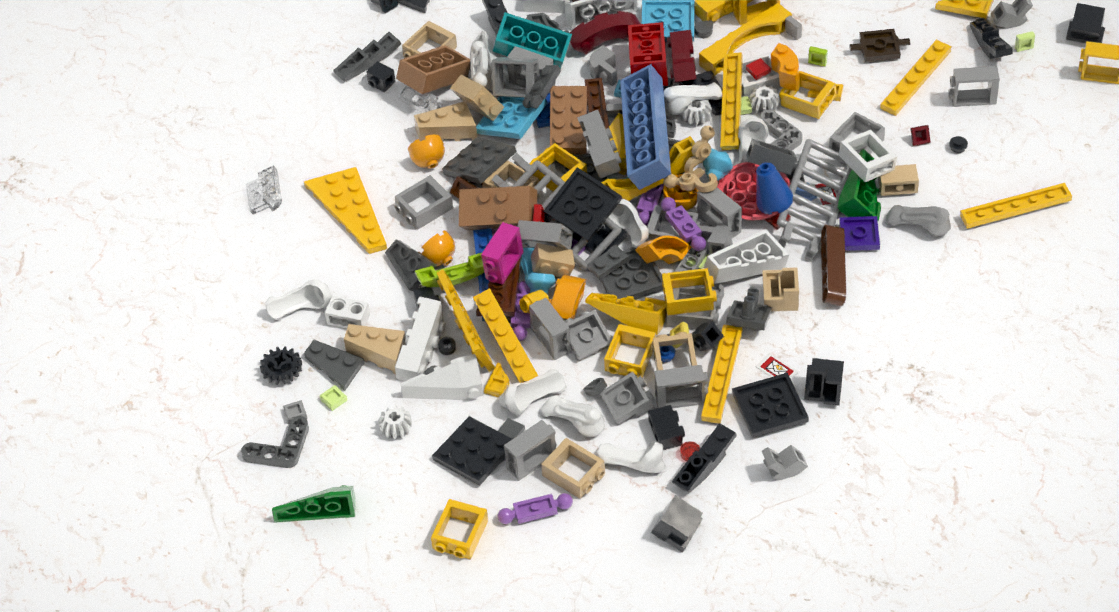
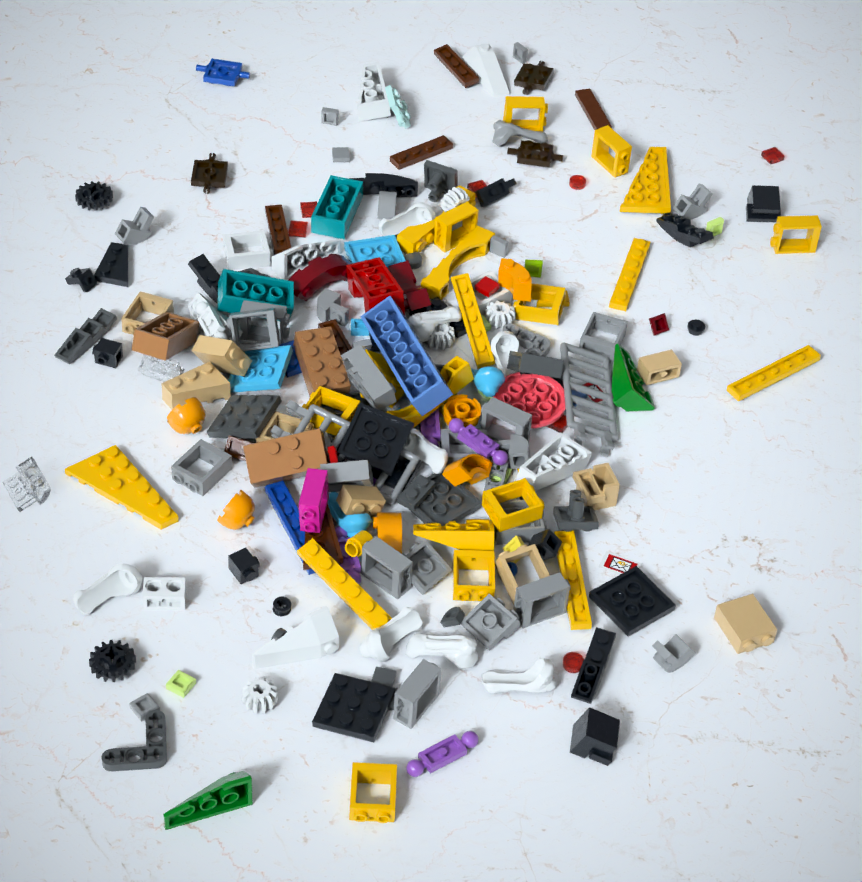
camera: 25 degrees left, 5 degrees down
dark grey wing [304,339,364,391] -> none
tan wedge [344,324,406,374] -> none
dark grey wing [385,239,437,291] -> none
white wedge [395,297,446,381] -> none
lime slope [415,253,484,287] -> none
yellow wing [437,269,495,372] -> none
yellow tile [484,362,510,397] -> none
dark grey hinge [522,65,561,109] -> none
tan window [541,438,605,499] -> none
black brick [648,405,685,450] -> none
tan piece [663,172,718,193] -> none
tan piece [684,125,715,178] -> none
blue cone [756,163,793,214] -> none
black plate [804,358,844,406] -> none
reddish brown beam [821,224,846,306] -> none
white window [838,130,898,182] -> none
dark purple plate [839,216,880,251] -> none
dark brown plate [849,29,910,62] -> none
light grey hair [885,205,951,236] -> none
light grey window [948,66,1000,107] -> none
none -> tan brick [714,594,777,654]

